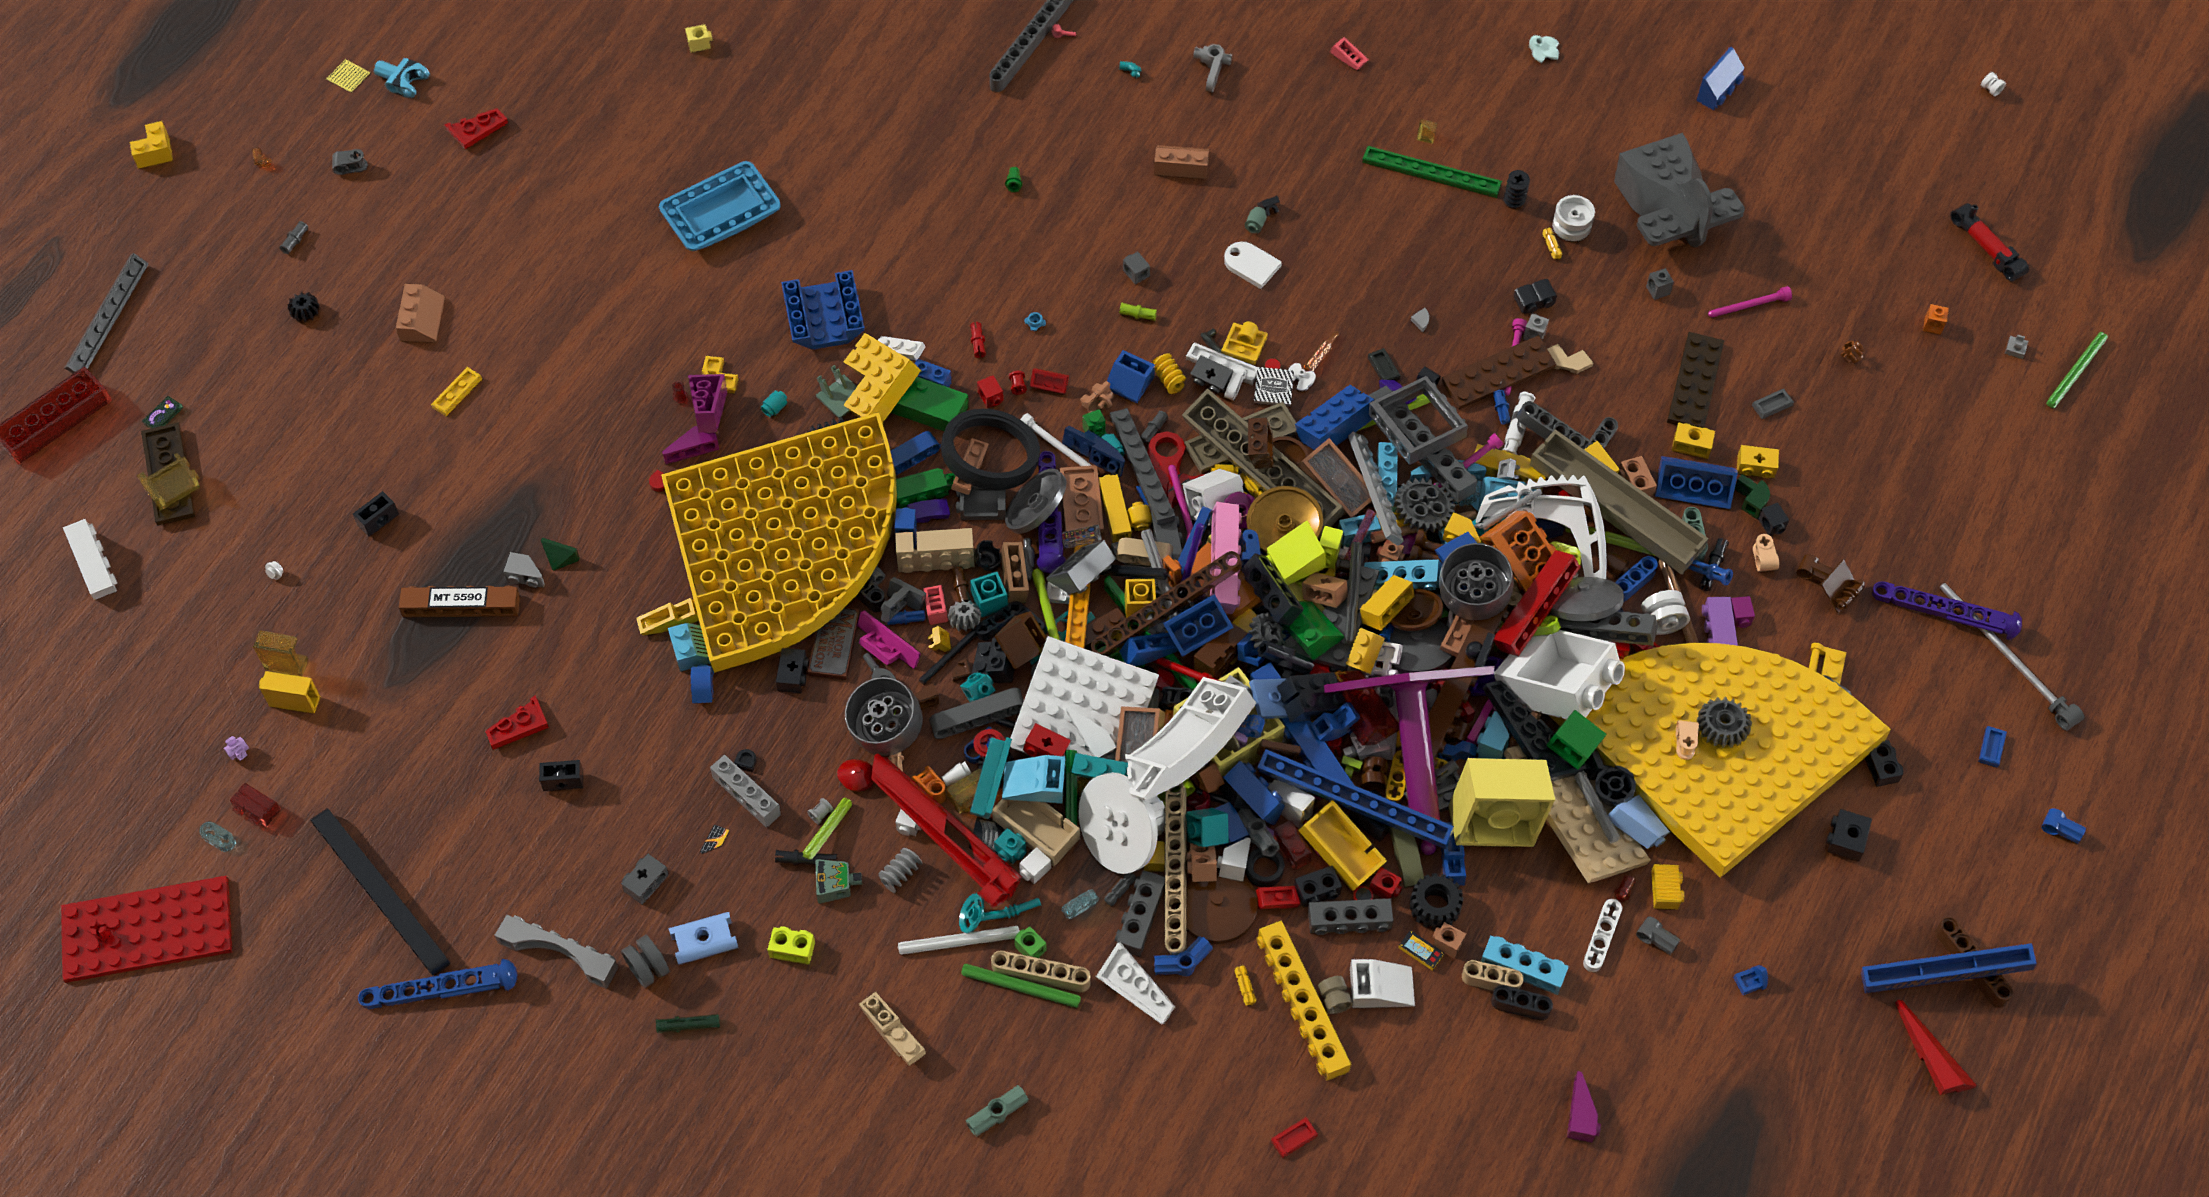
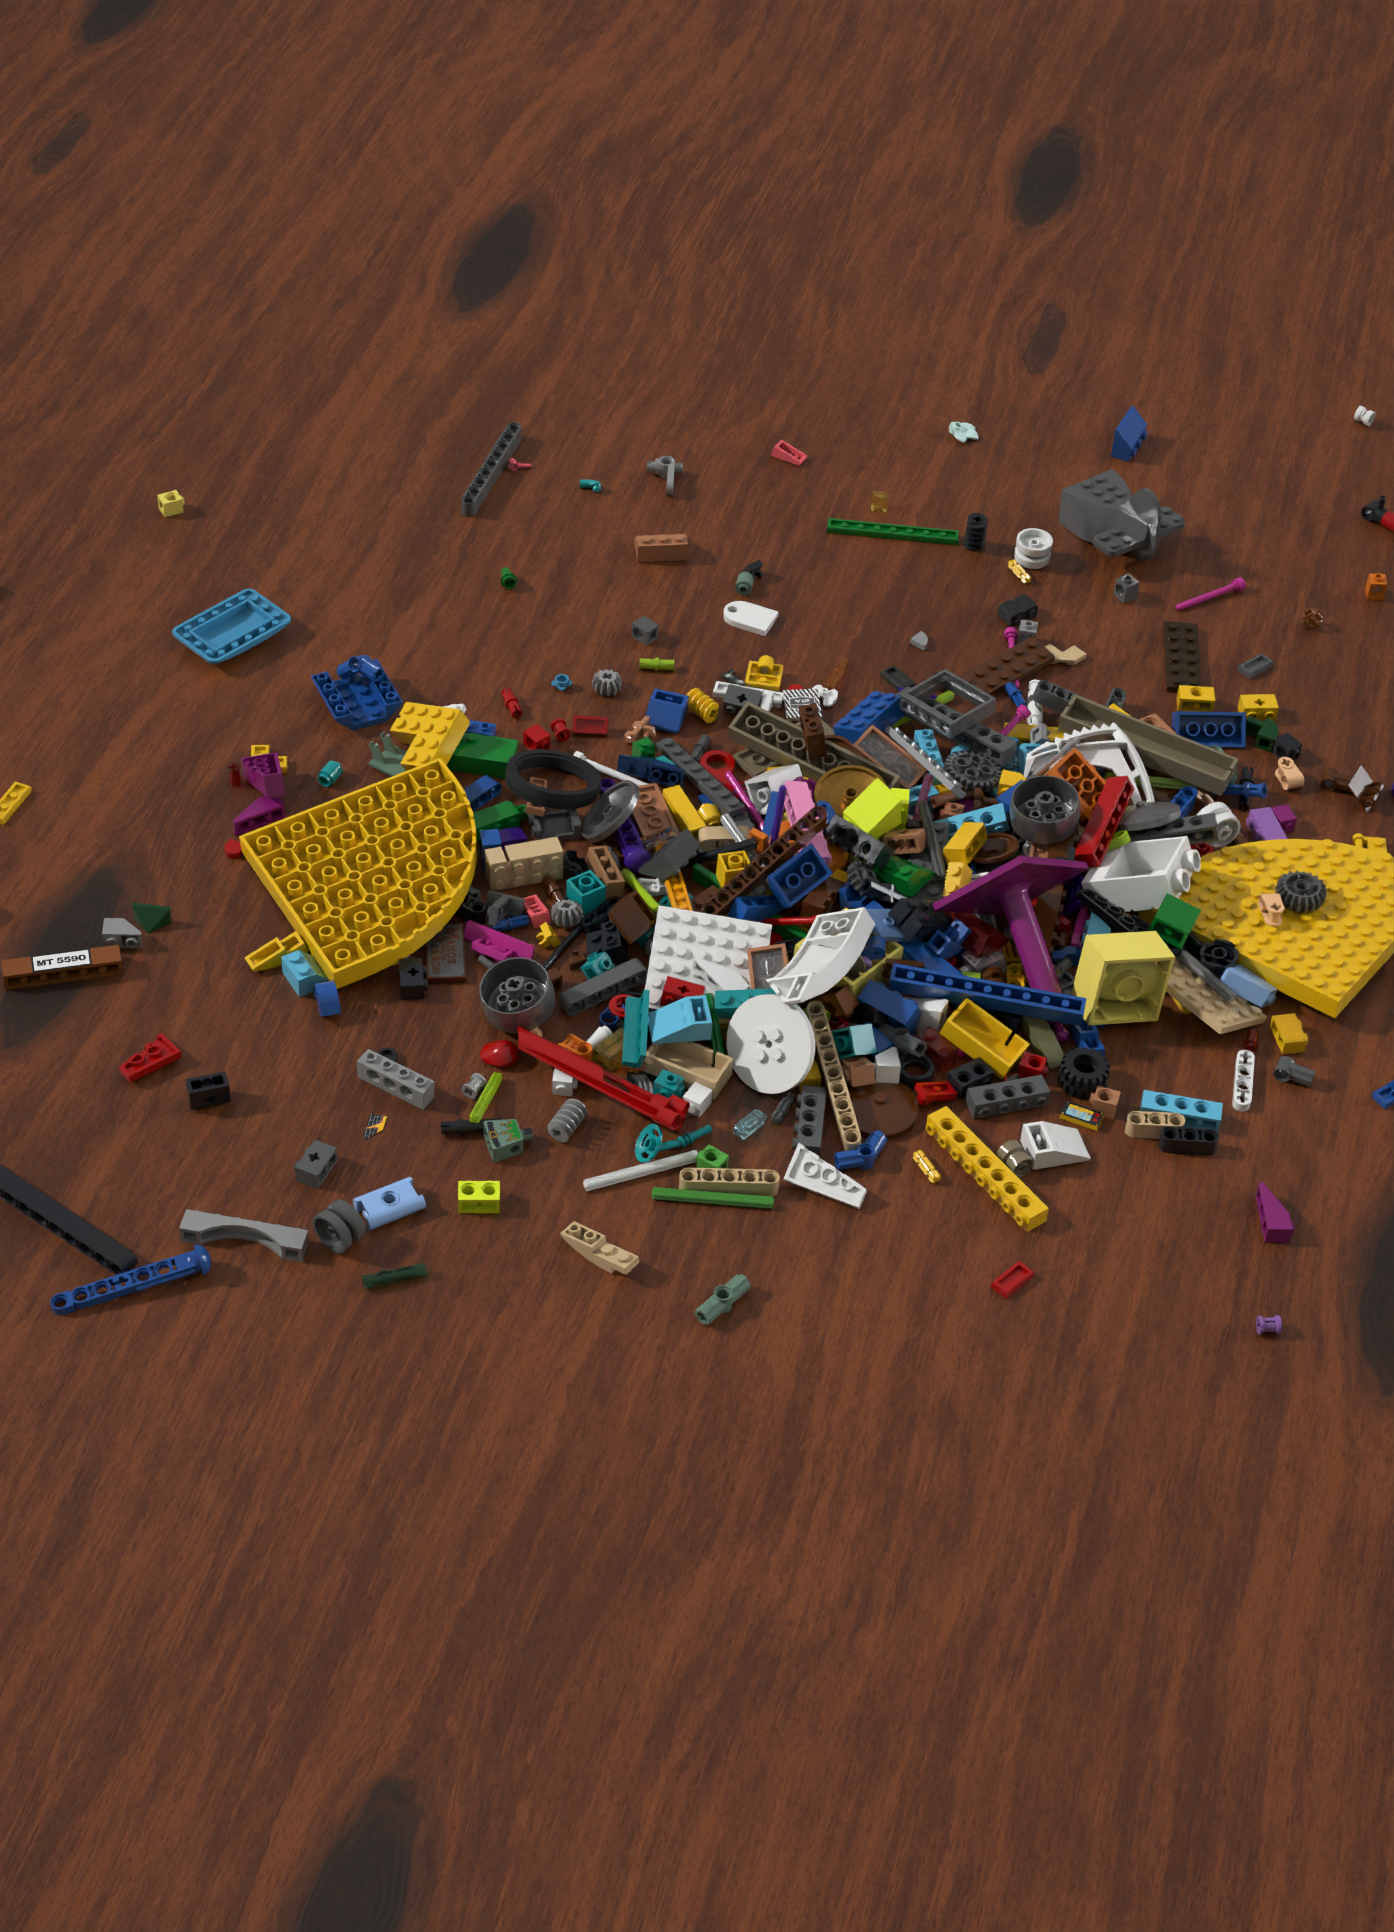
camera: 15 degrees left, 15 degrees down
none -> blue piece [336,655,384,682]
none -> light grey gear [592,669,622,697]

